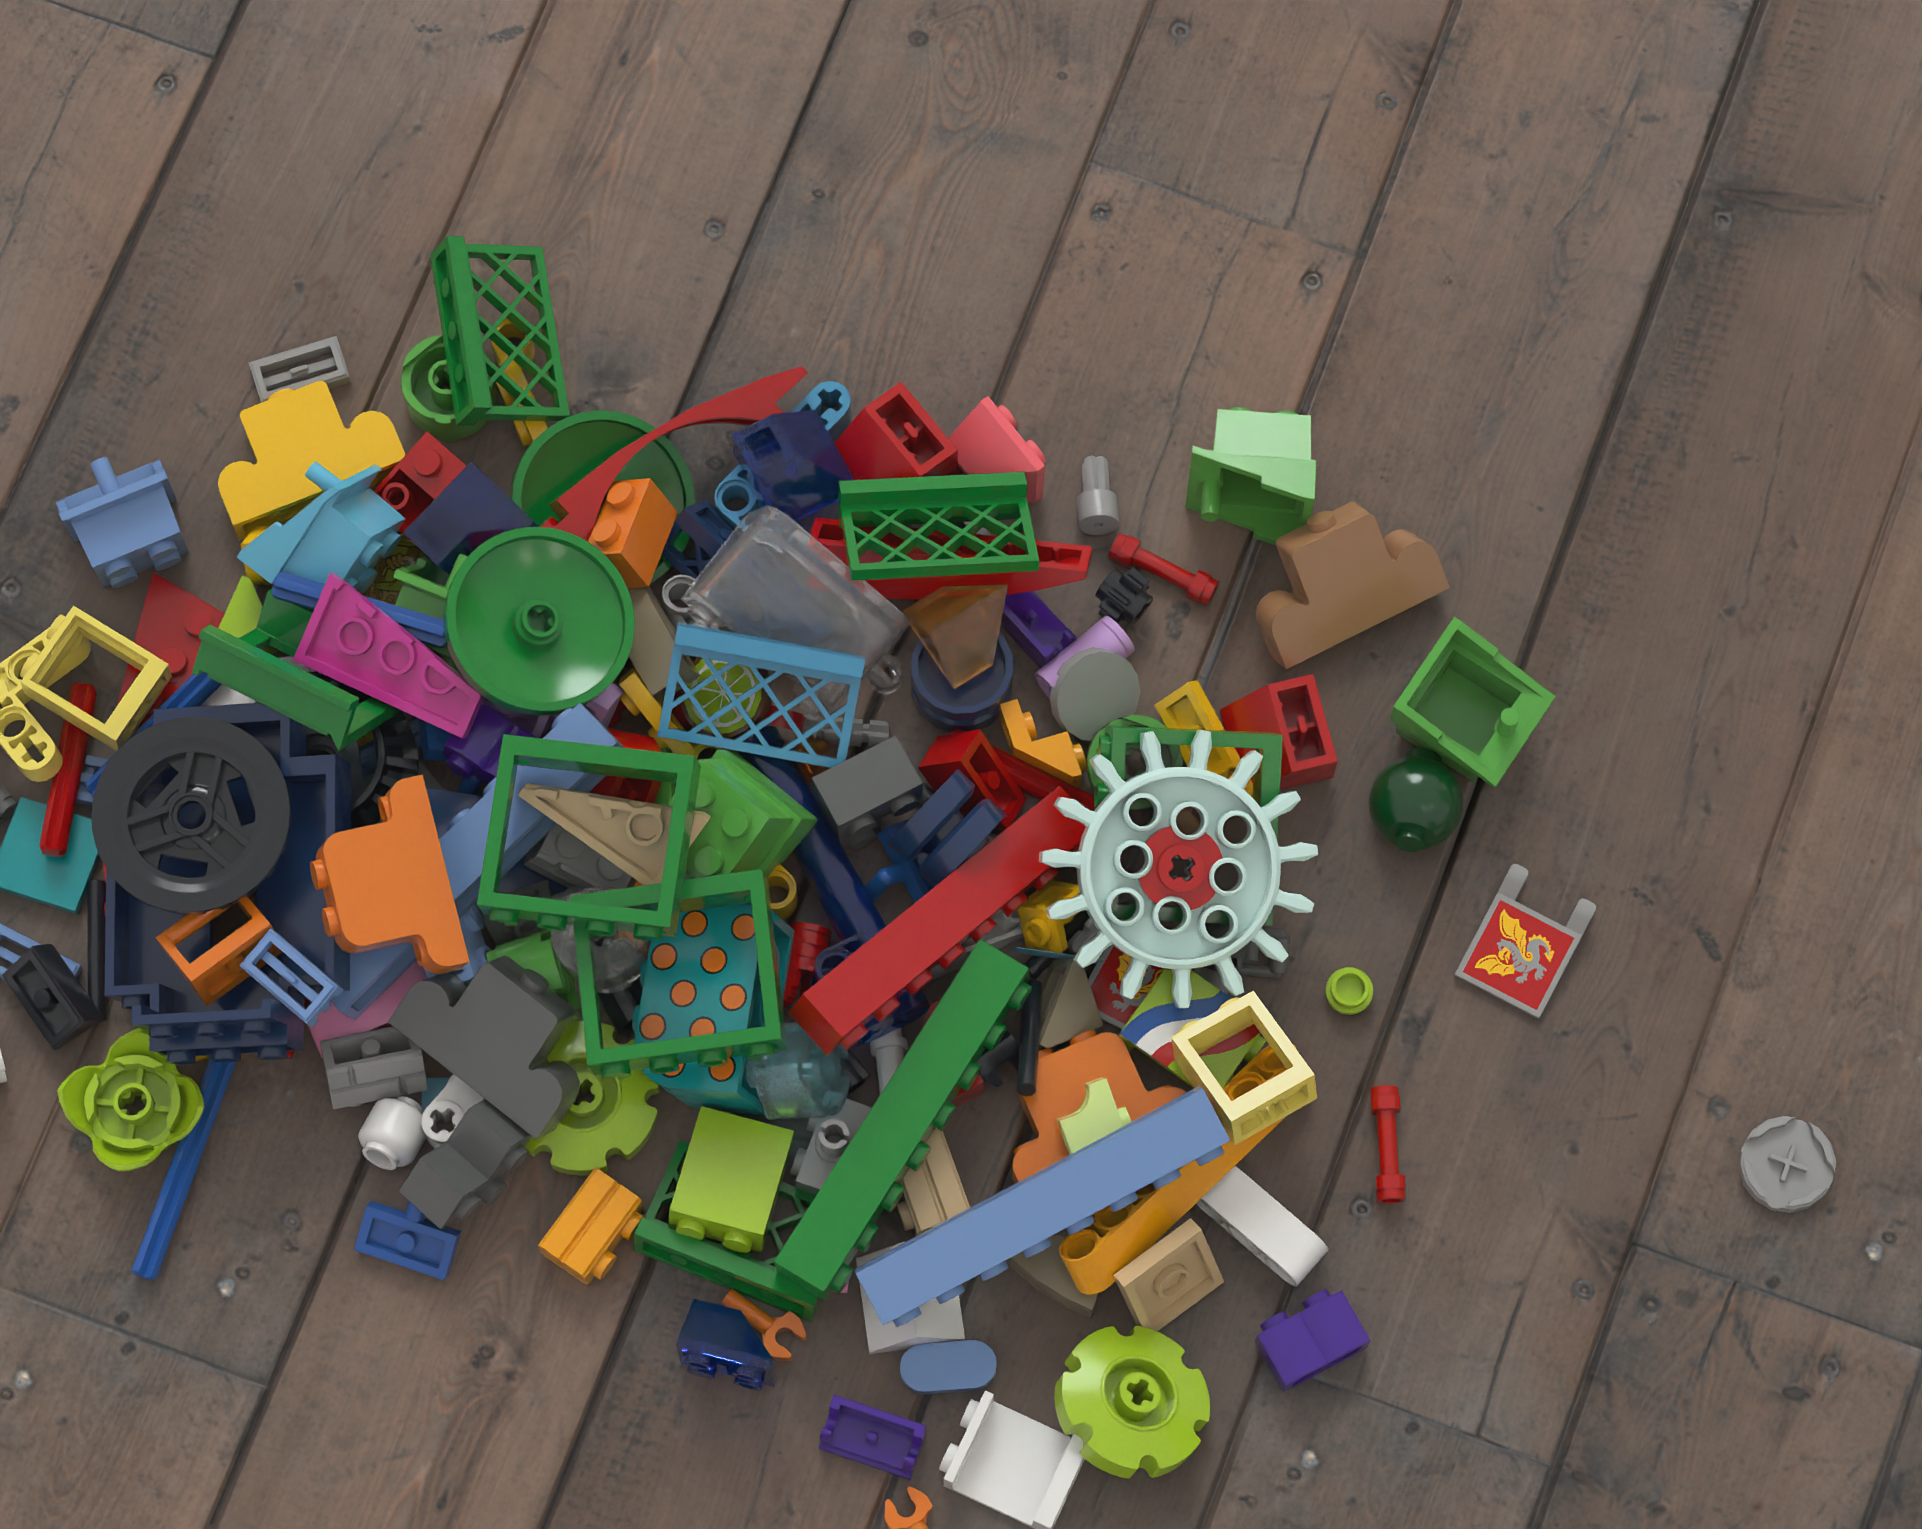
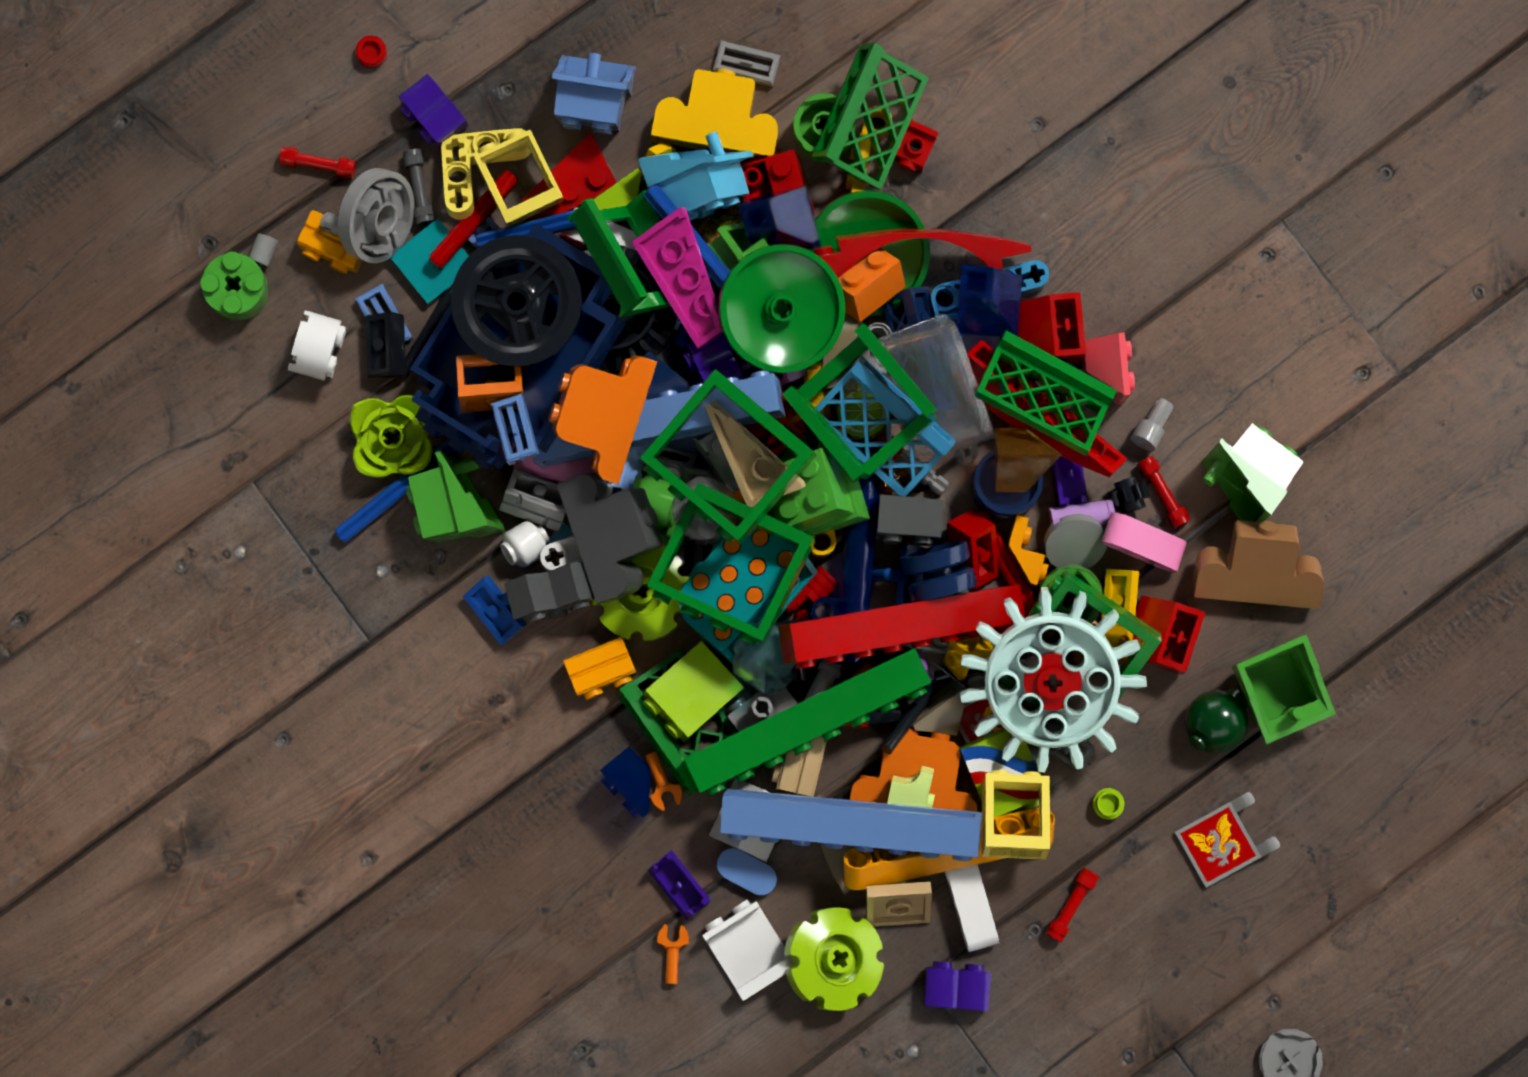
camera: 30 degrees right, 10 degrees up
none -> bright green piece [406,451,505,543]
none -> green piece [782,323,938,481]
none -> red brick [894,120,939,172]
none -> bright pink beam [1101,512,1187,573]

